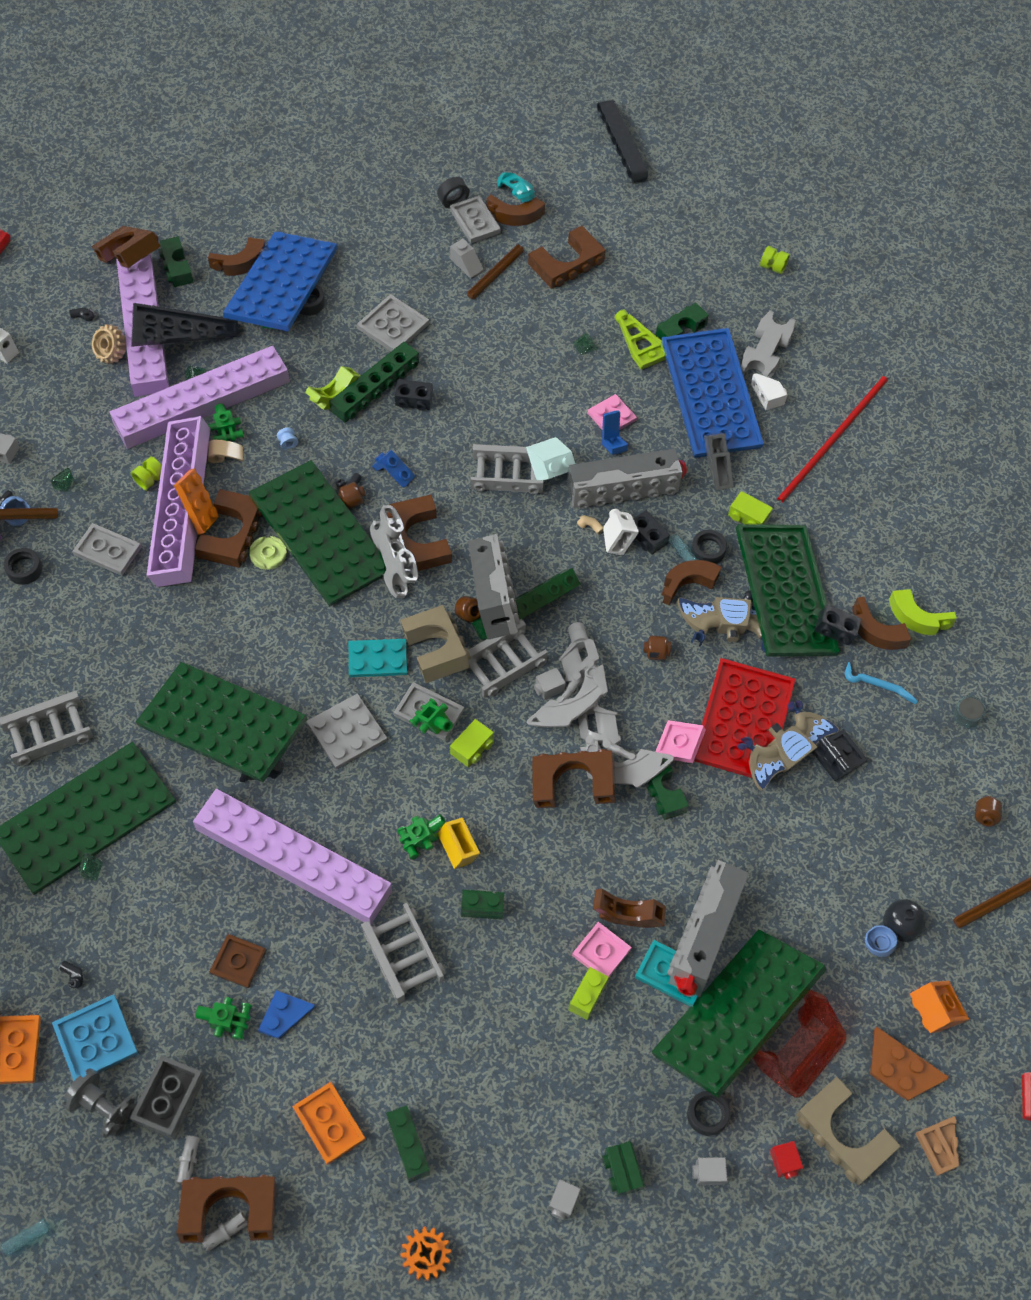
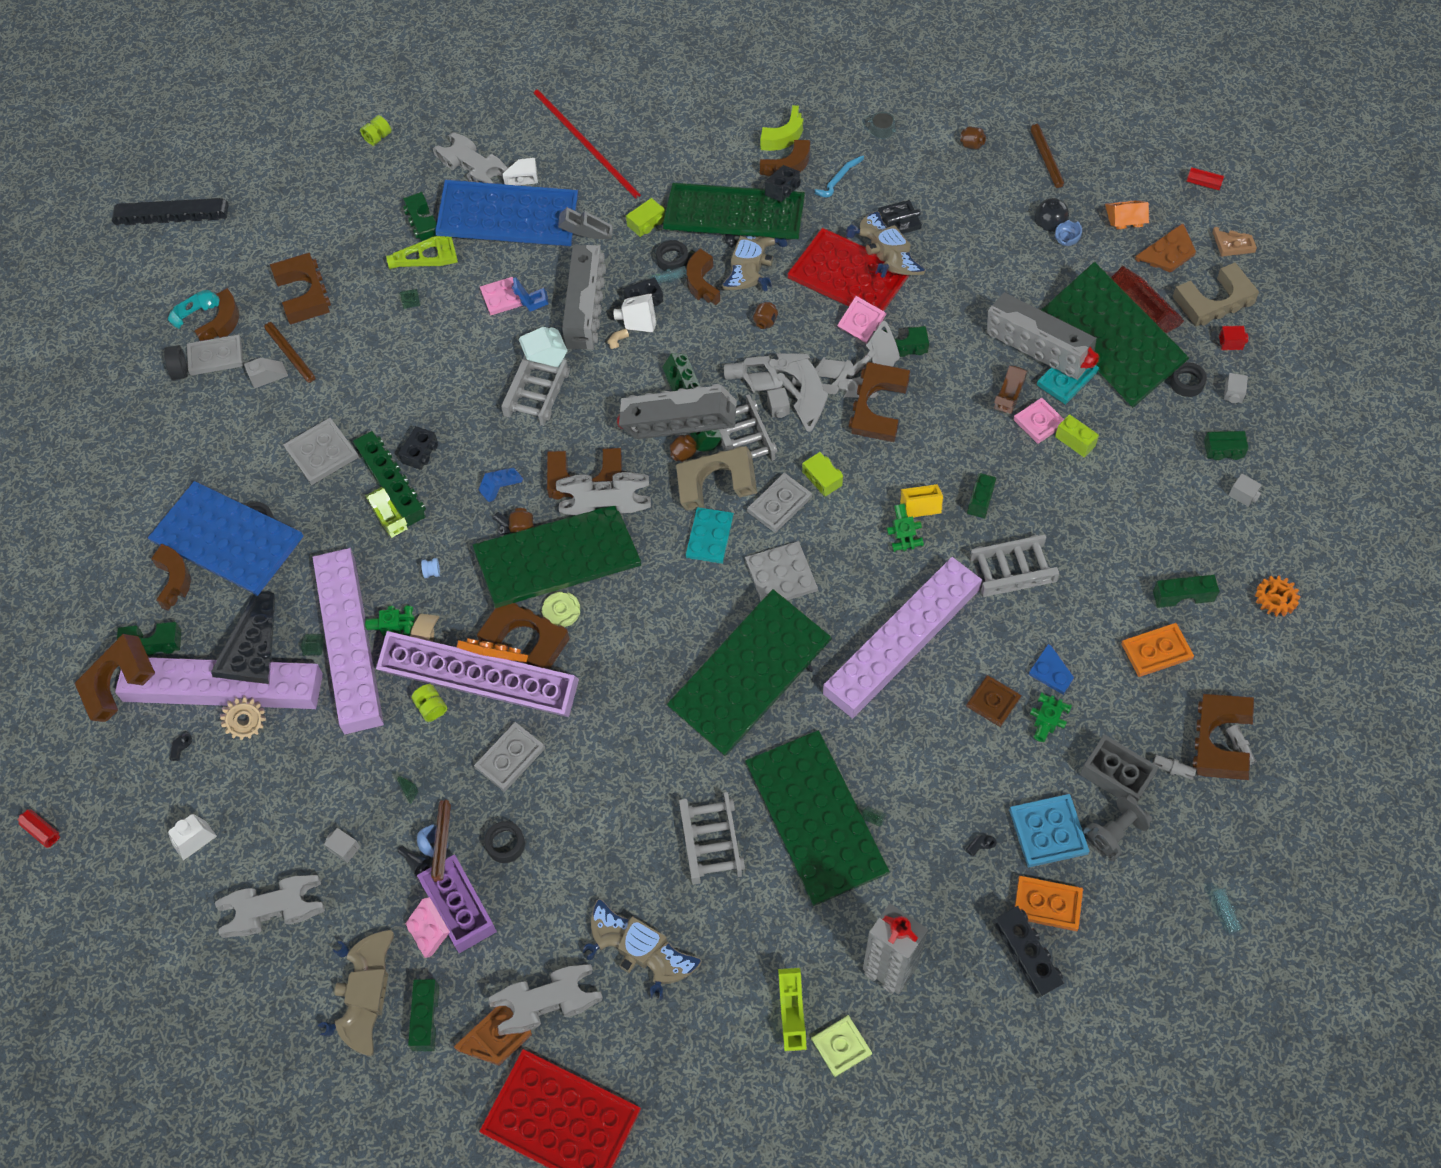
camera: 70 degrees left, 0 degrees up
green piece [409,698,453,735] -> none

